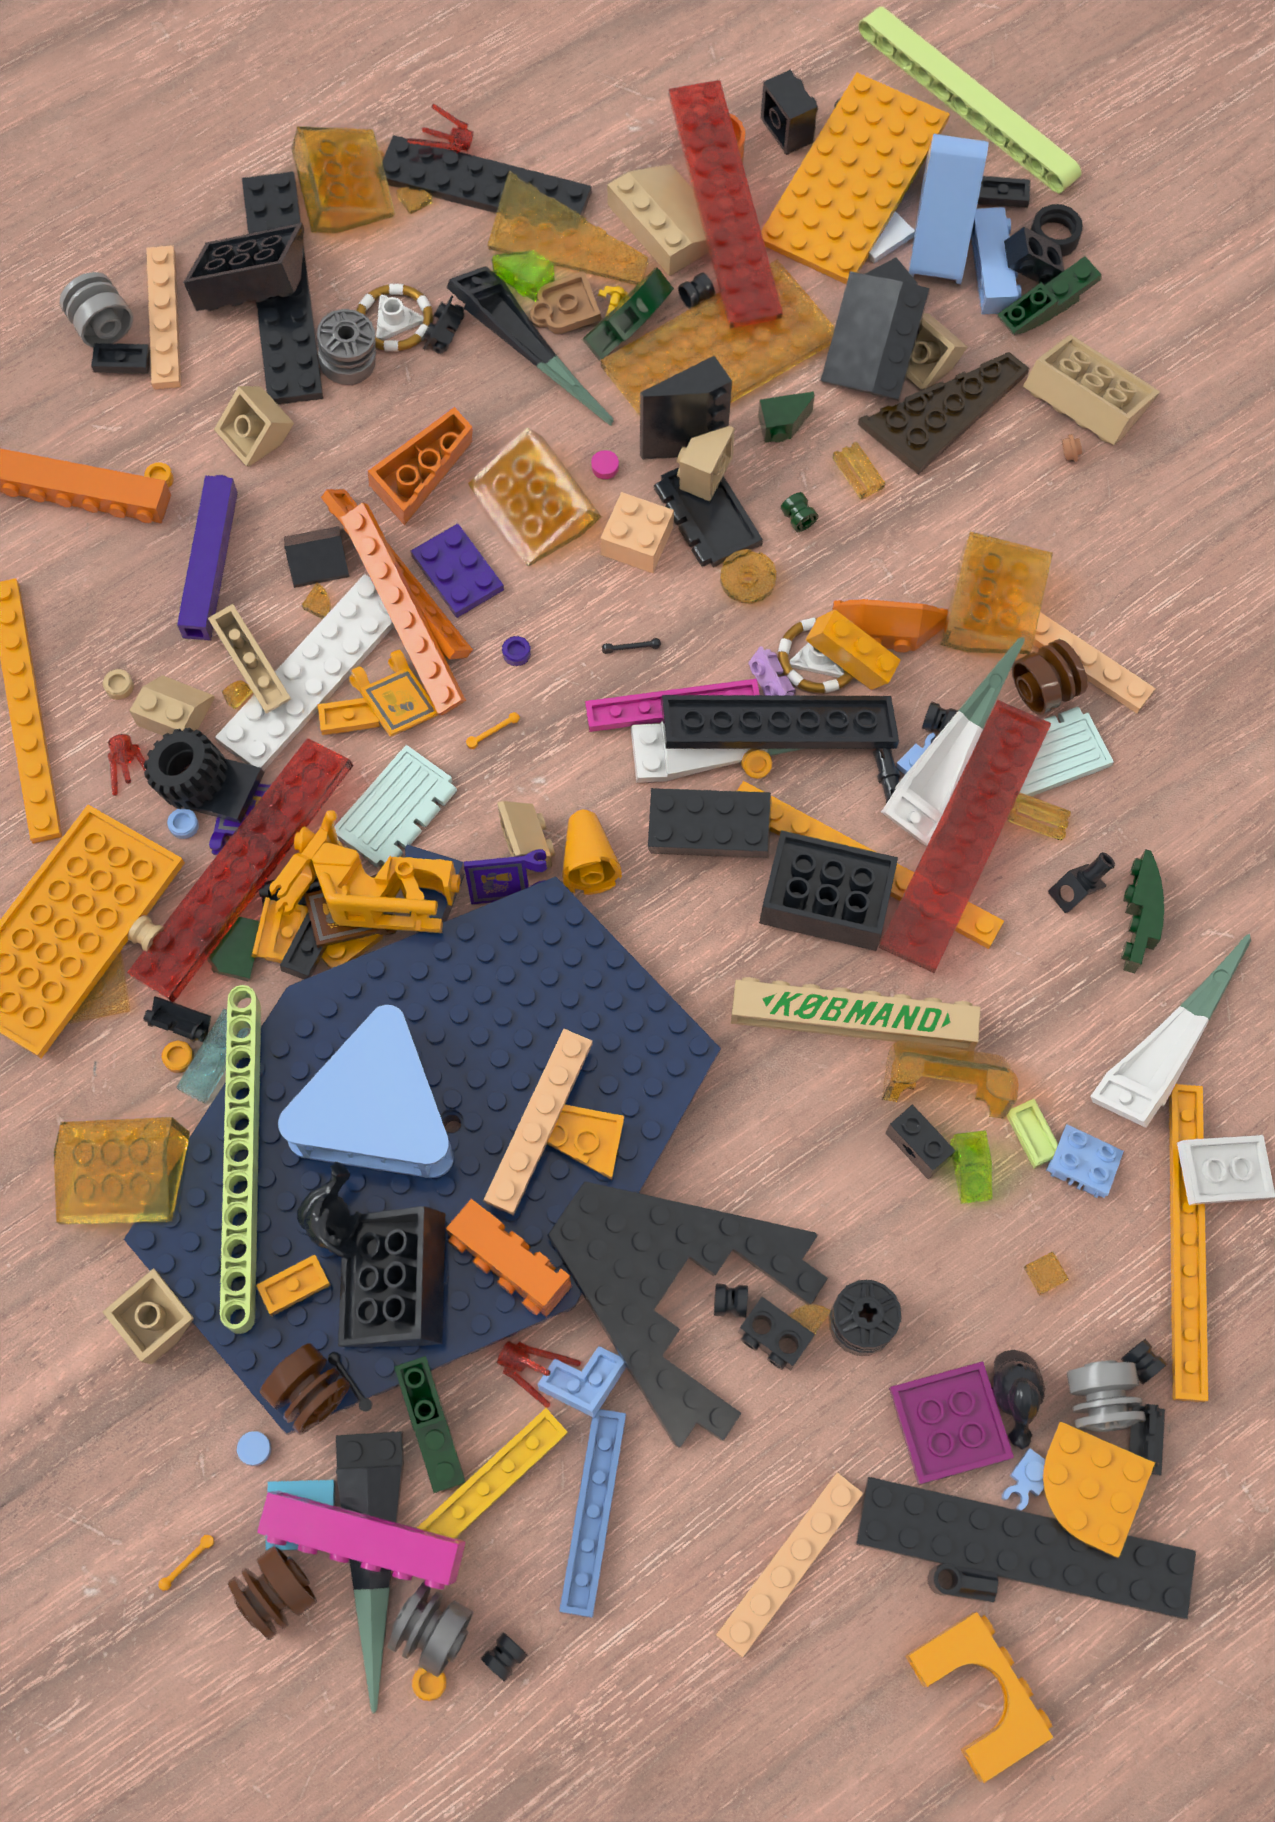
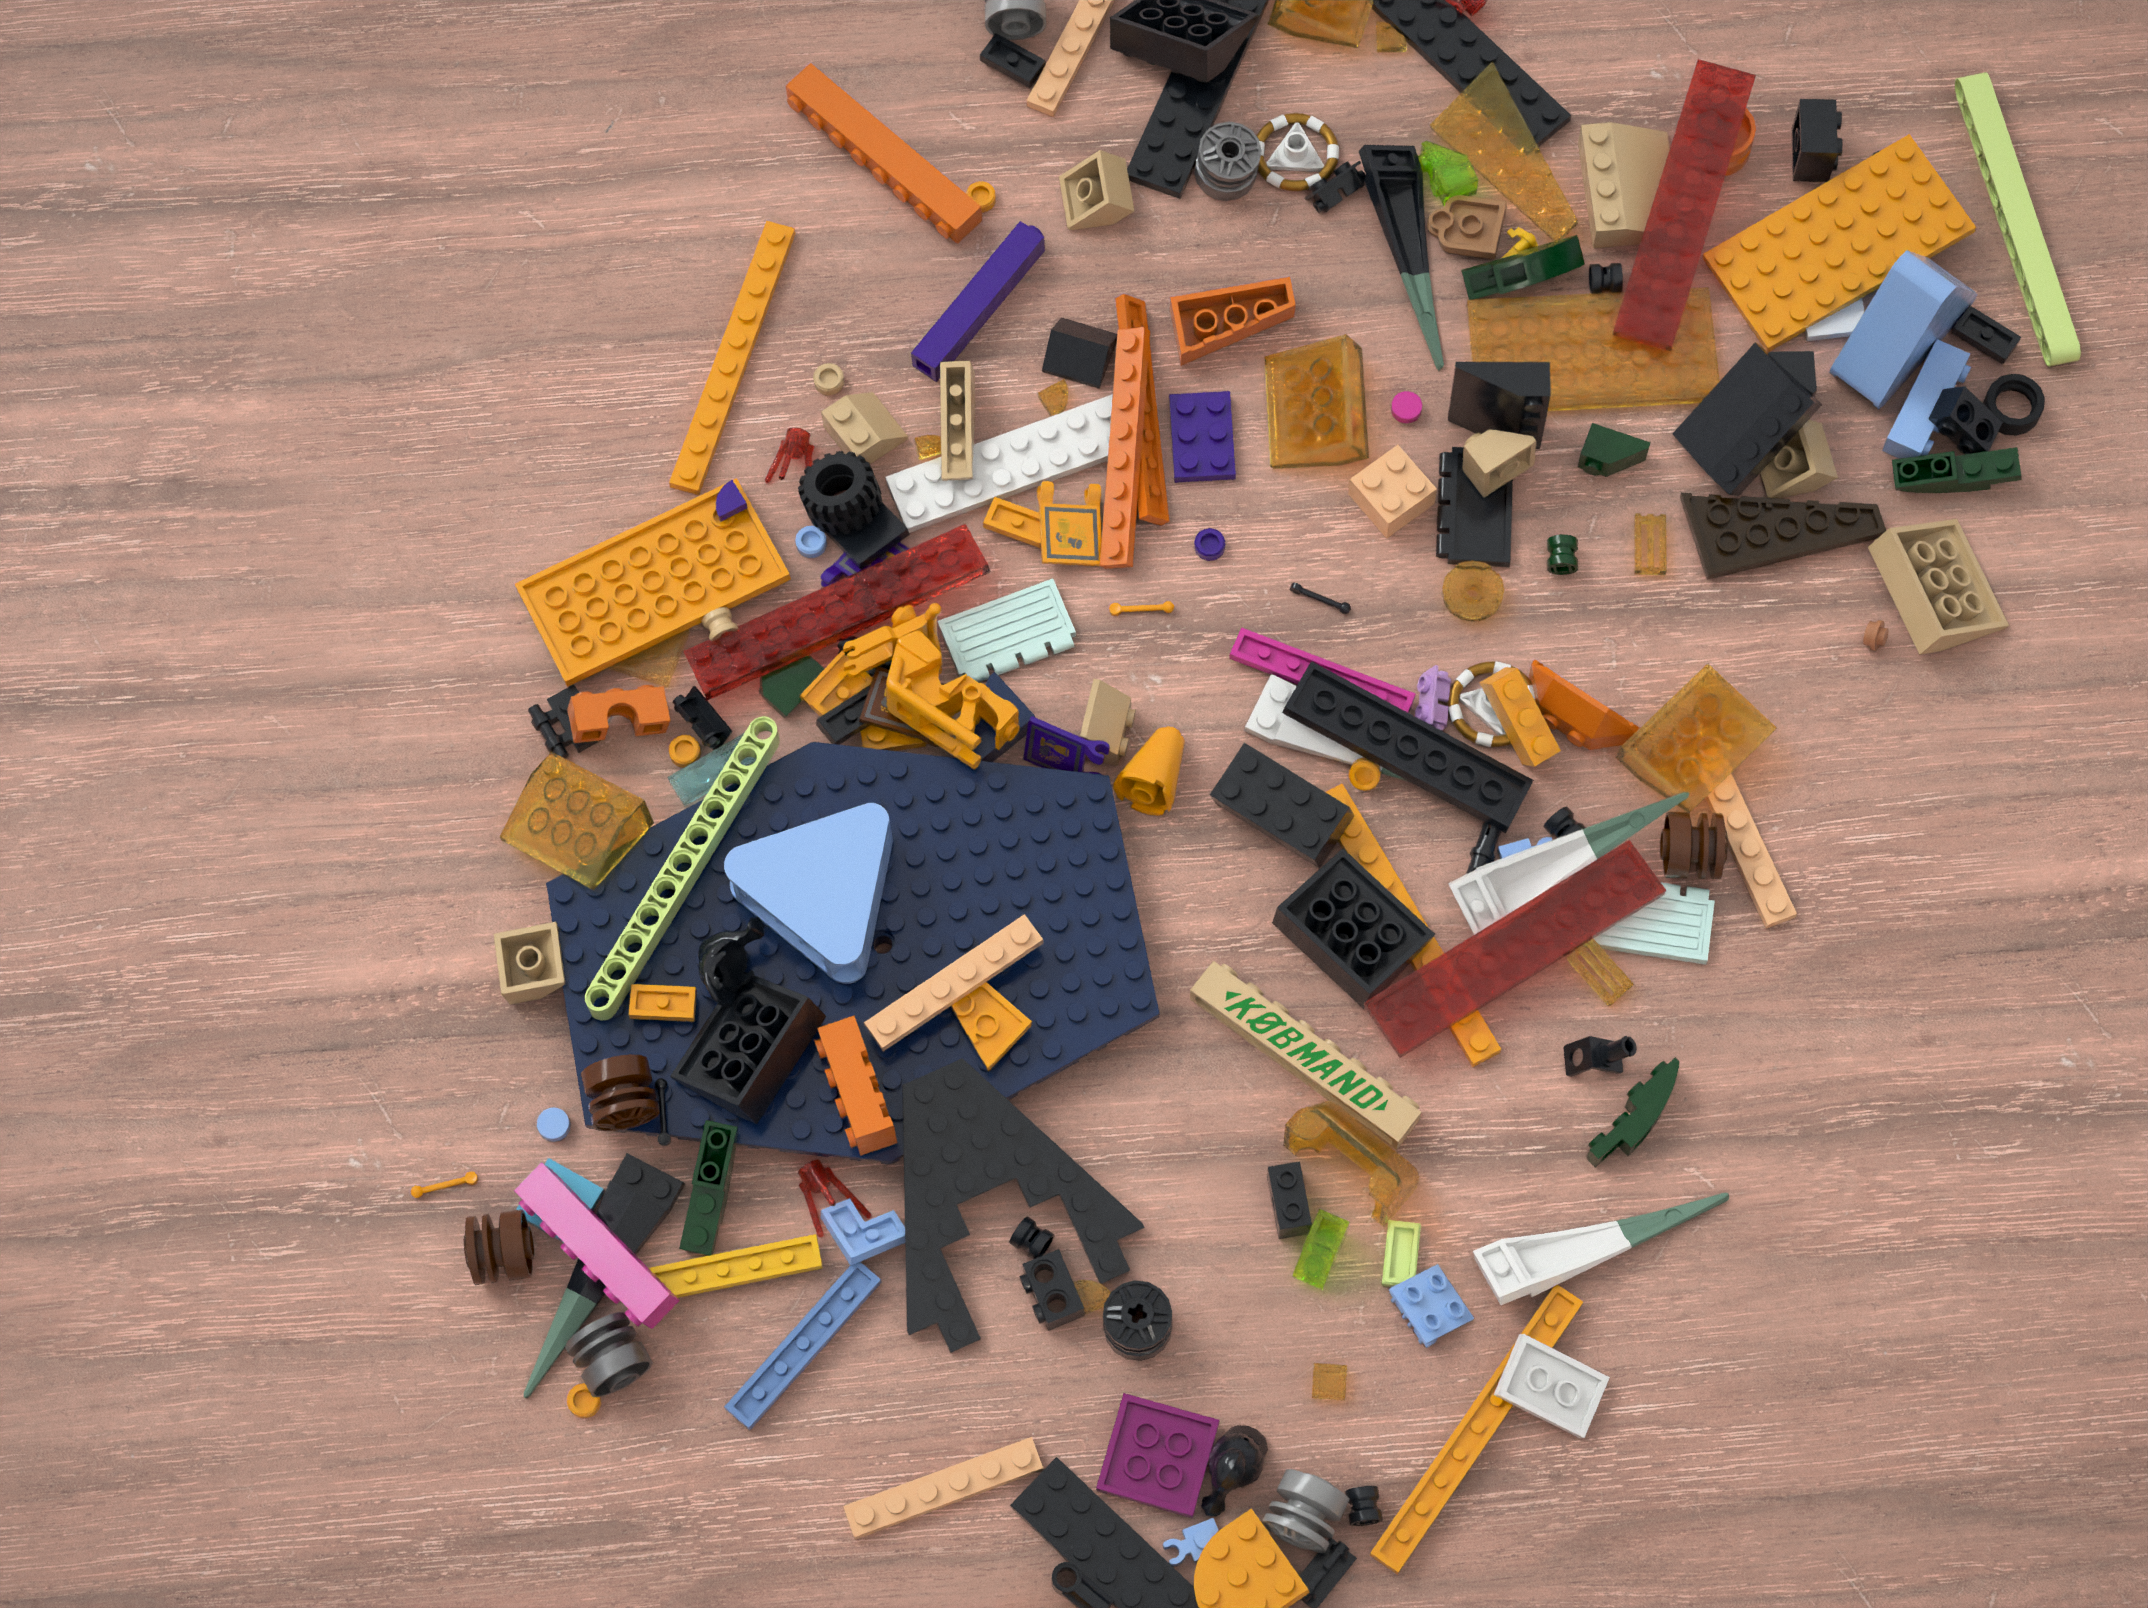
camera: 35 degrees right, 0 degrees up
black wheel [480,1632,528,1682] -> none
none -> black plate [528,684,601,761]
none -> orange arch [567,685,671,743]
none -> dark purple tile [716,480,748,522]

